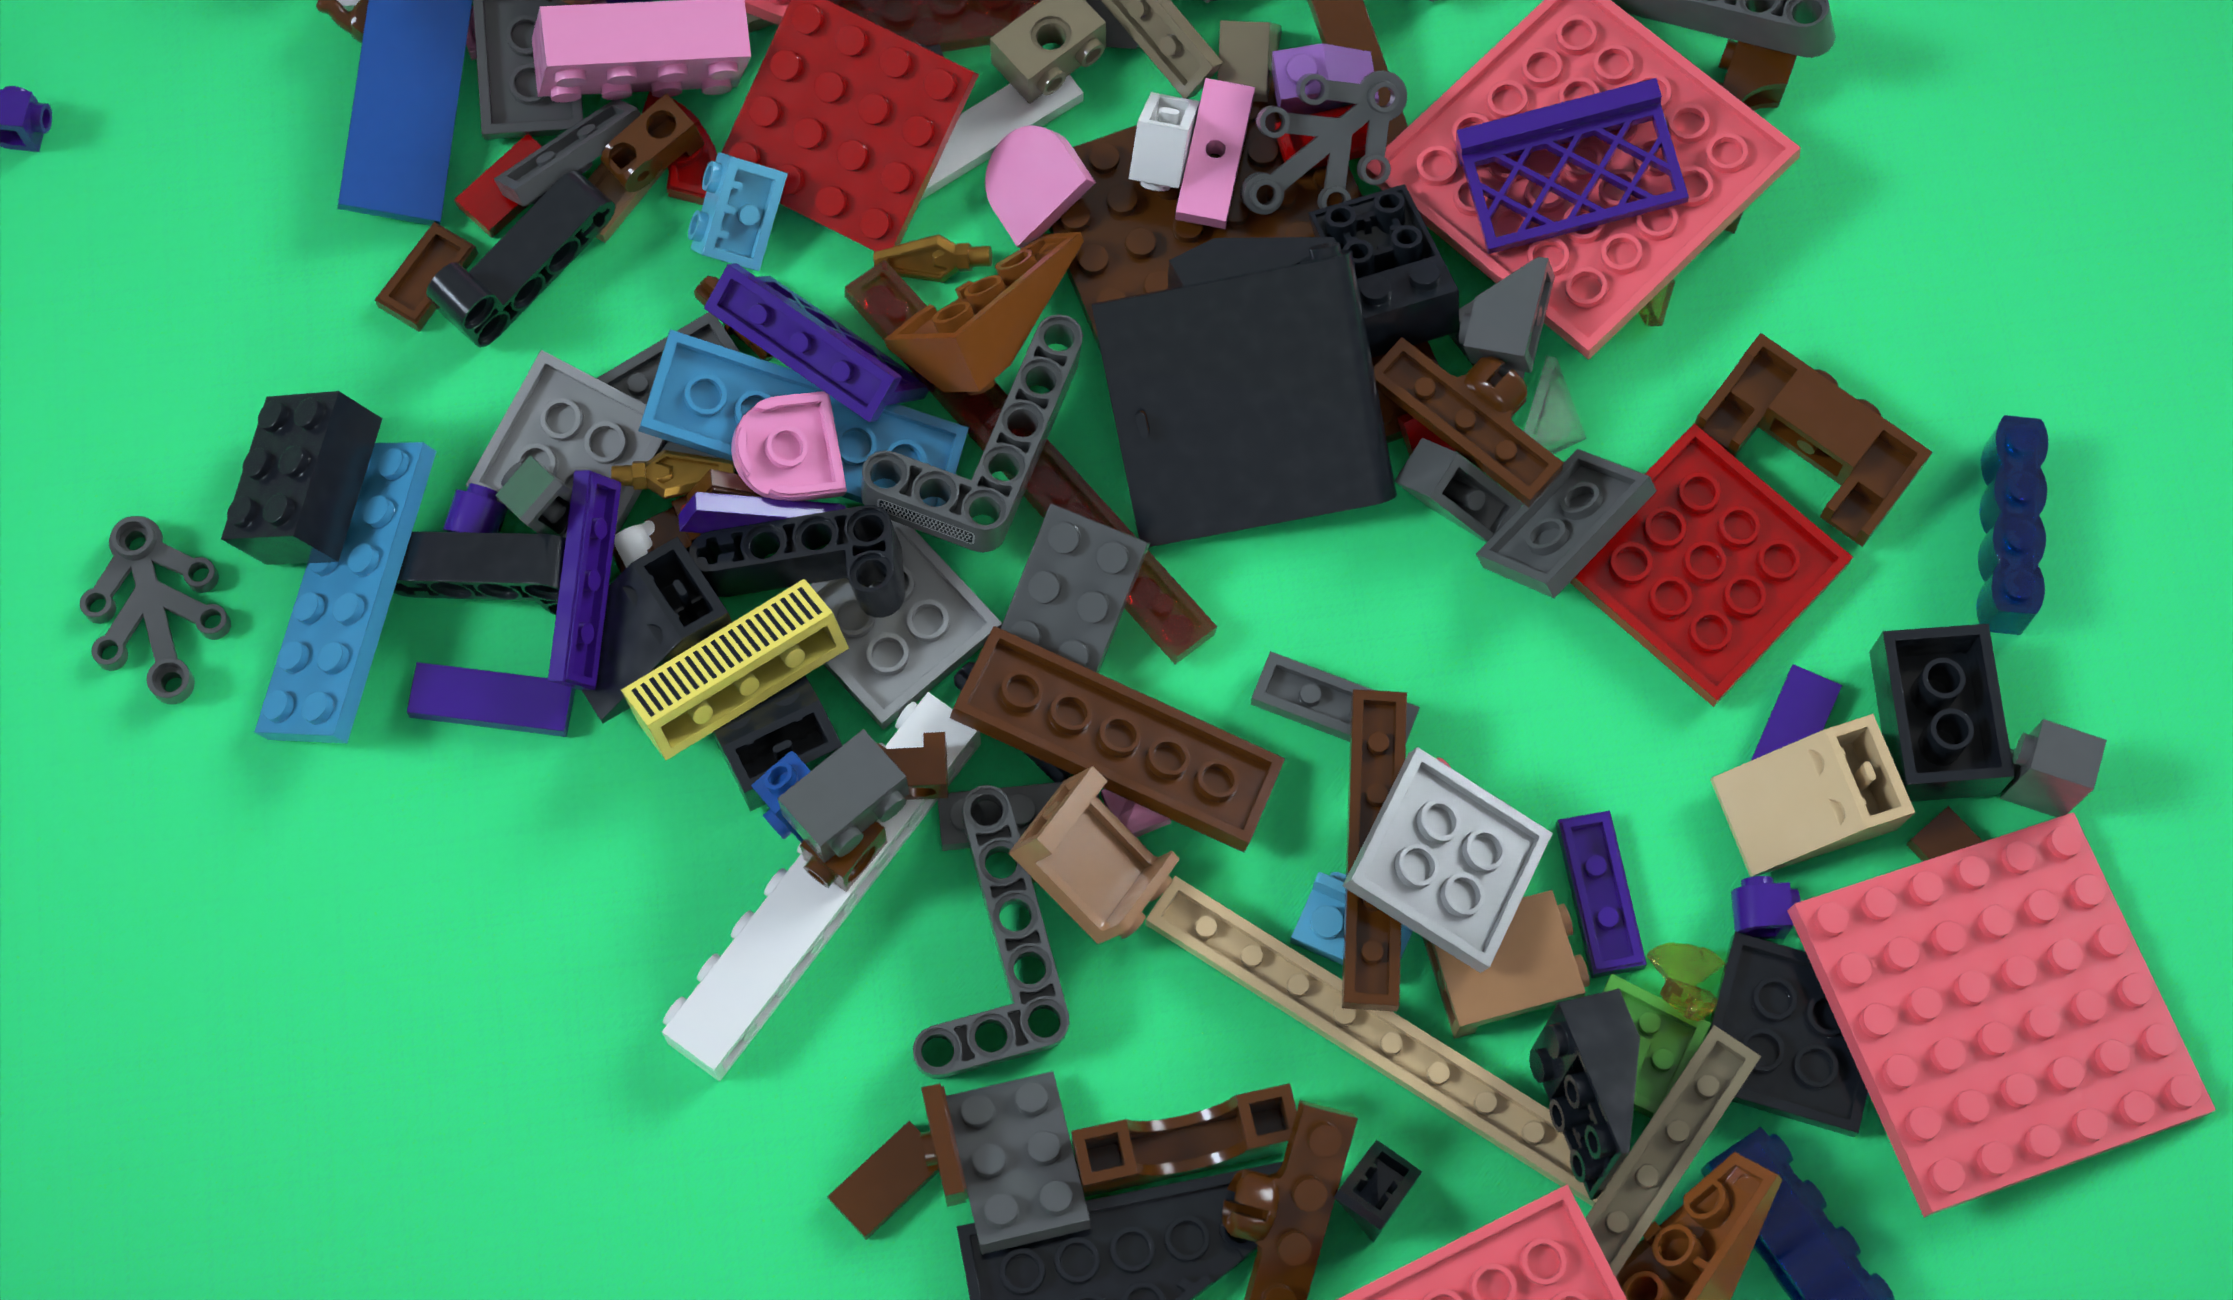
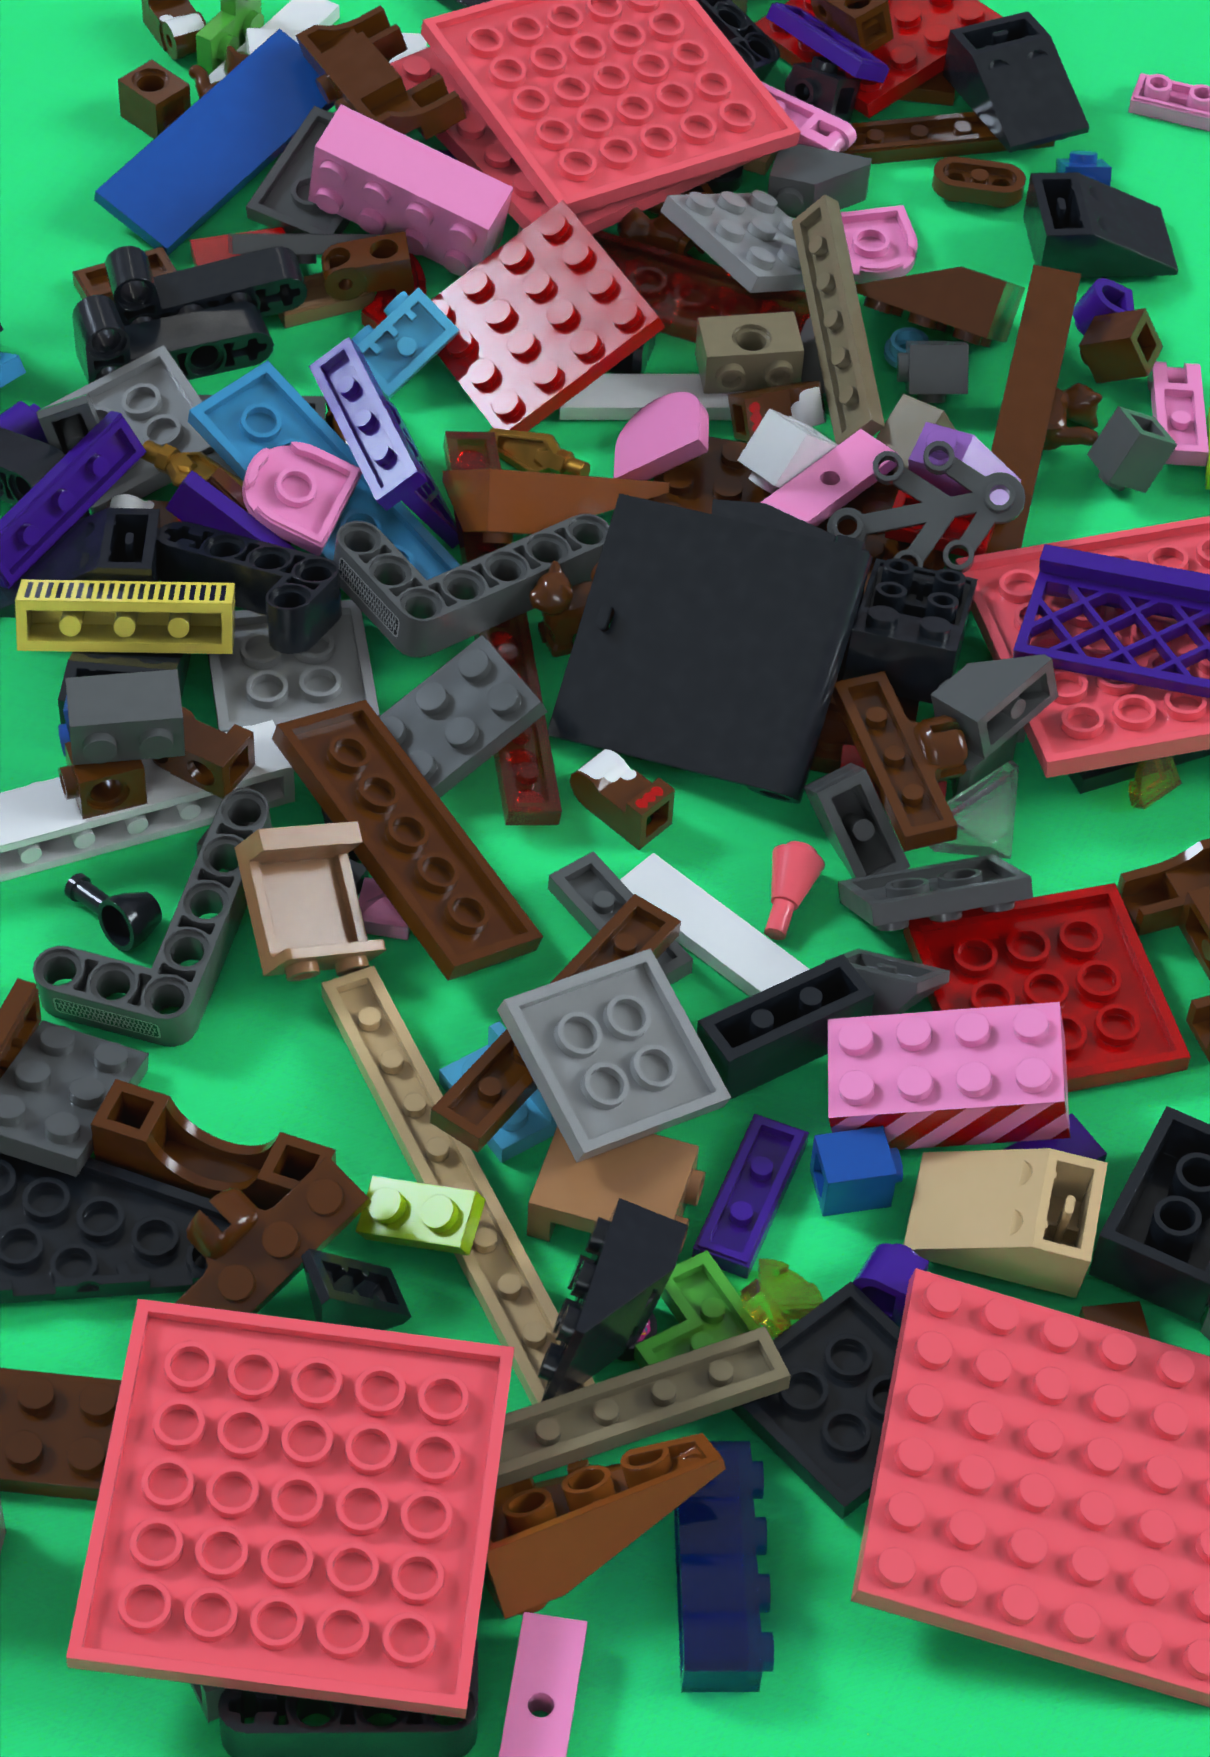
camera: 30 degrees right, 20 degrees down
none -> black bar [65,873,162,951]
none -> black beam [72,295,274,384]
none -> brick [118,60,191,139]
none -> plate [355,1176,486,1256]
none -> reddish brown animal [529,561,614,657]
none -> leg [570,749,675,850]
none -> white tile [620,853,809,997]
none -> black brick [697,954,875,1099]
none -> reddish brown leg [728,381,827,442]
none -> coral cone [764,841,825,940]
none -> blue brick [809,1126,903,1216]
none -> dark grey slope [825,949,950,1016]
none -> bright pink brick [828,1002,1070,1150]

